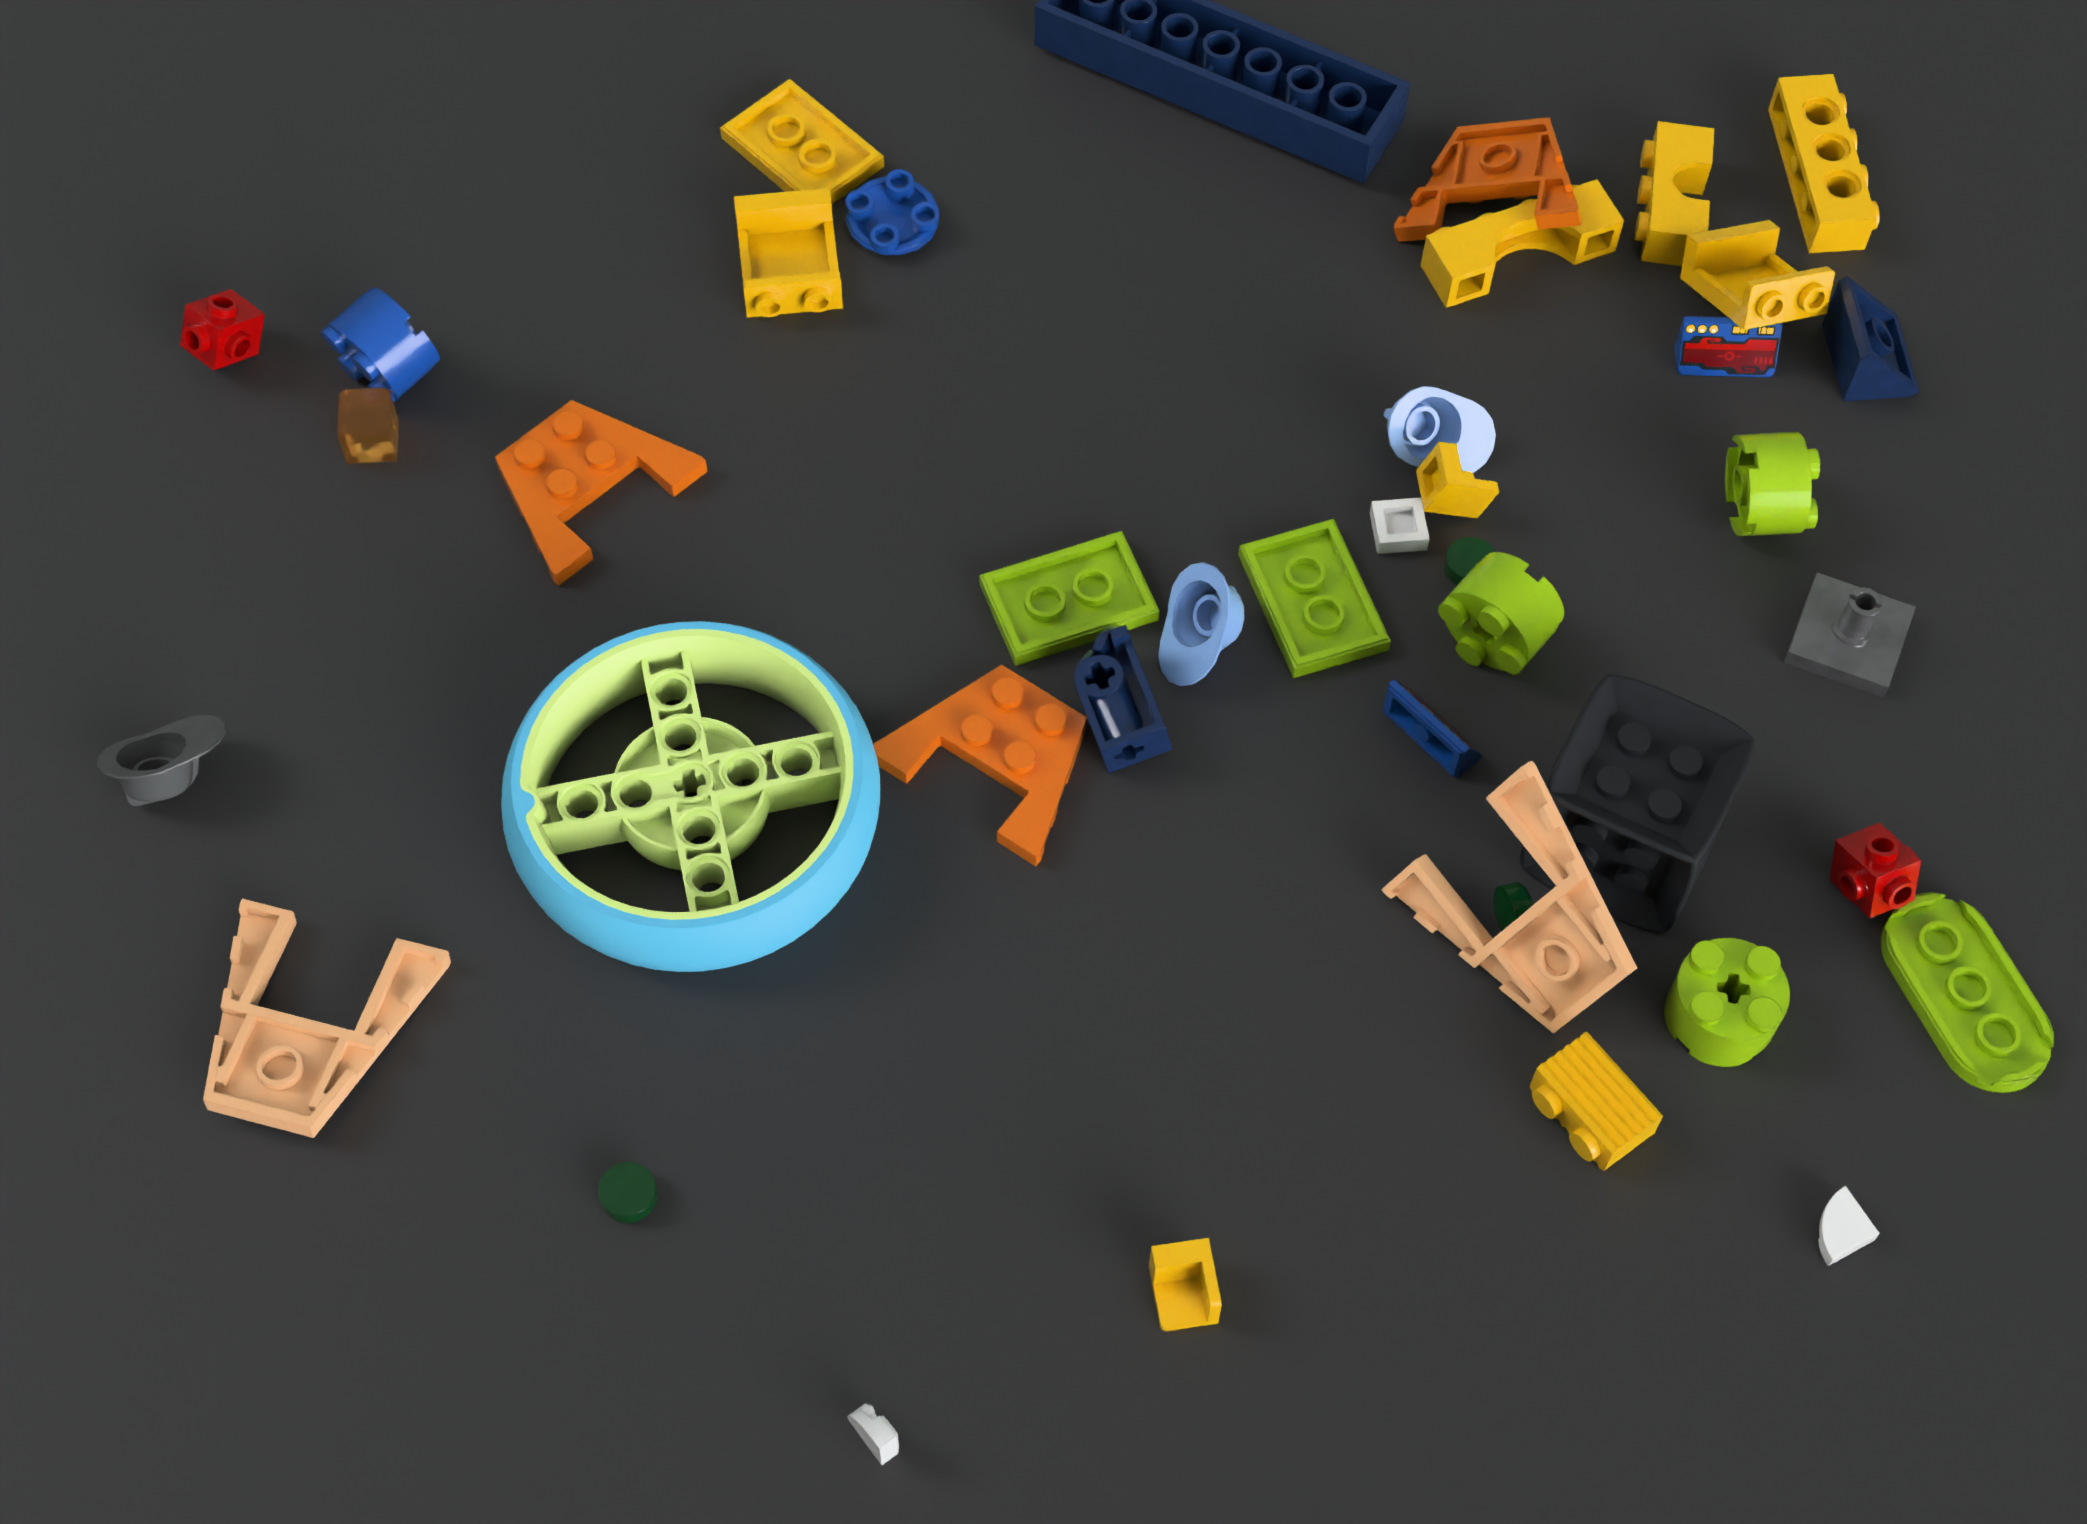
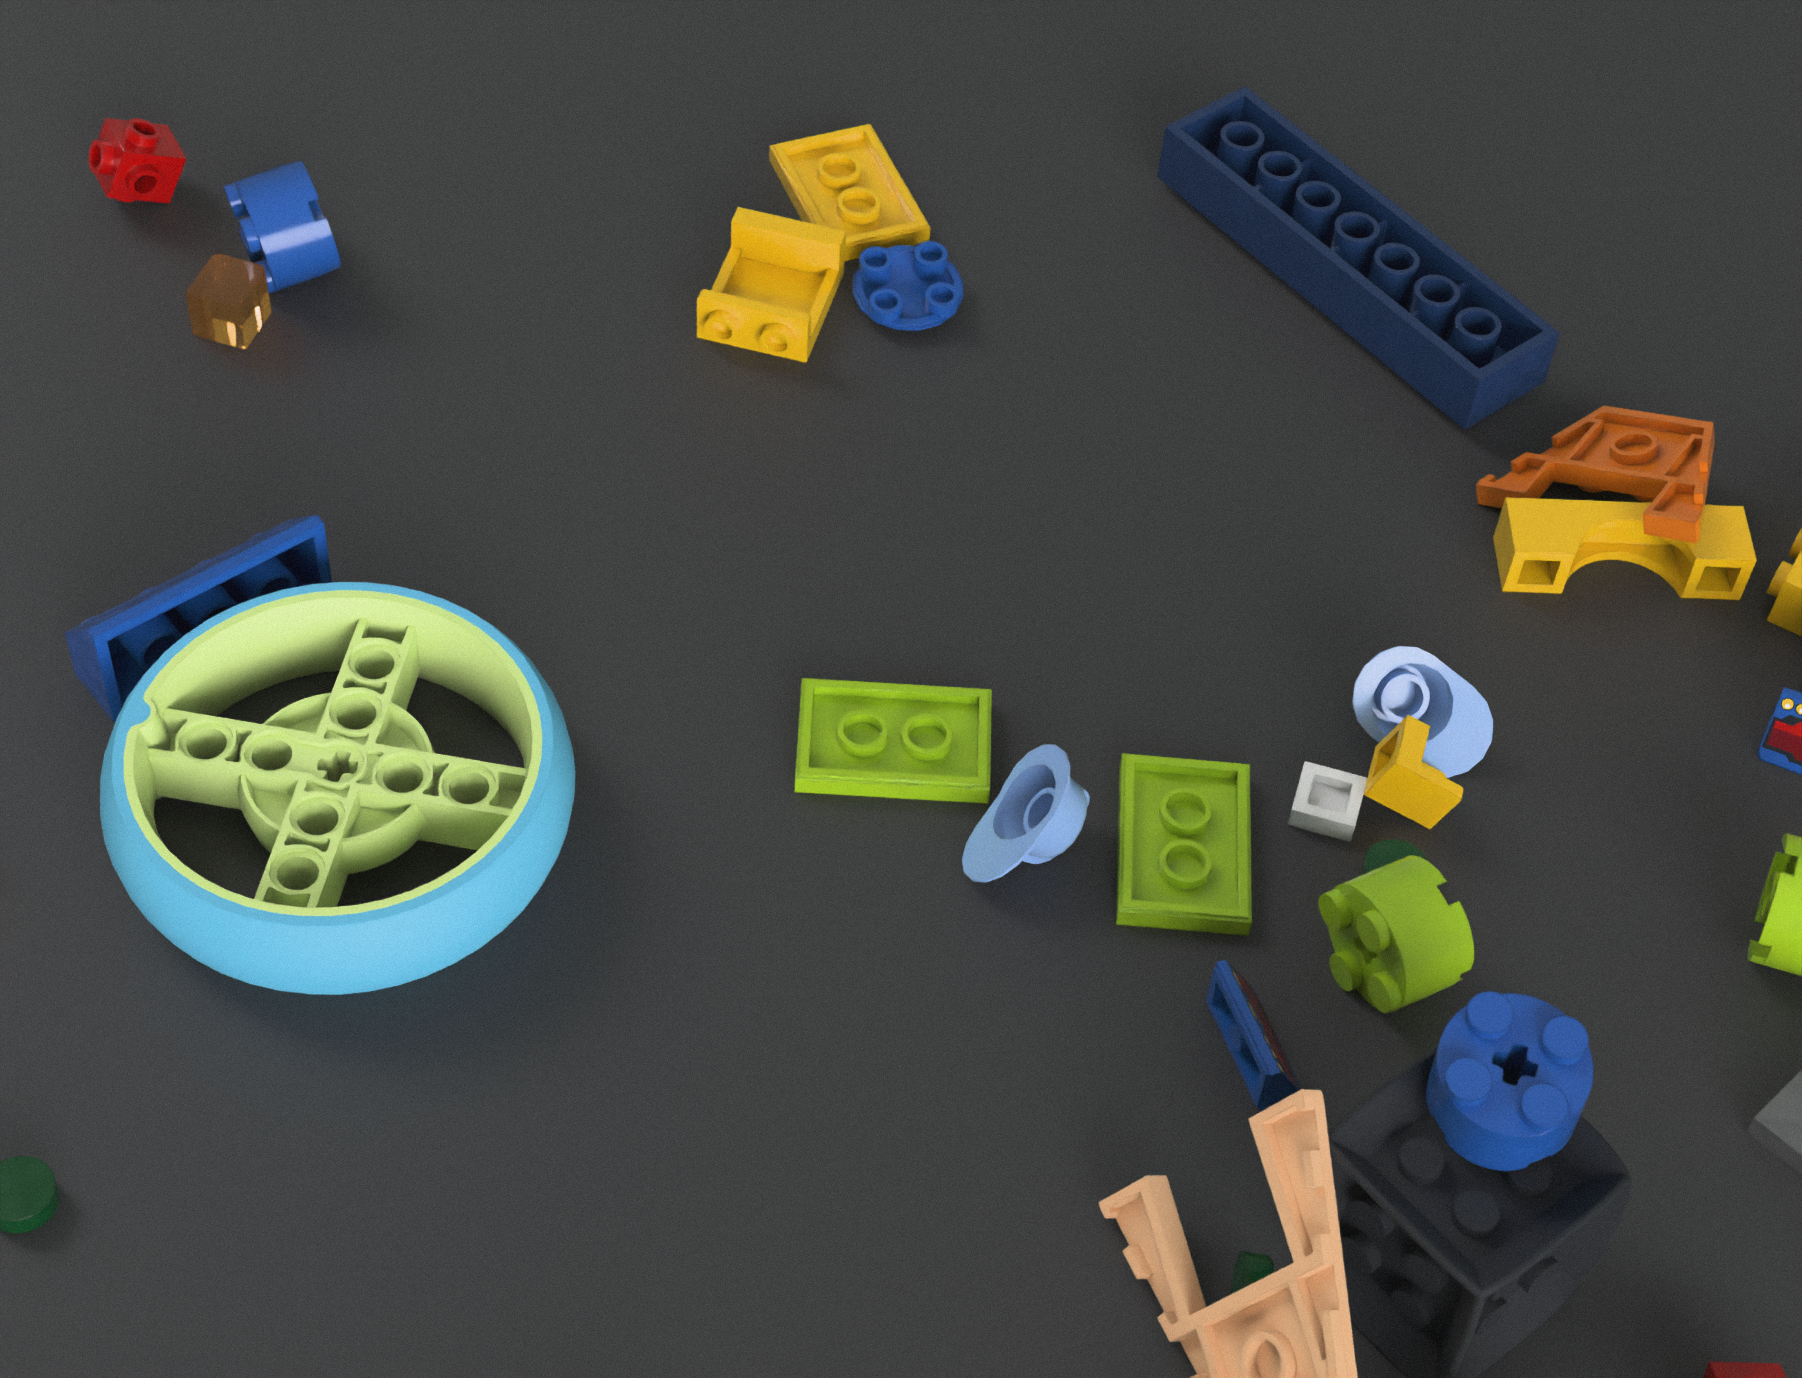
camera: 20 degrees right, 10 degrees down
orange wing [495,400,708,586] -> none
orange wing [873,665,1087,867] -> none
dark blue piece [1074,625,1172,774] -> none
none -> blue slope [64,515,332,722]
none -> blue brick [1426,991,1594,1171]

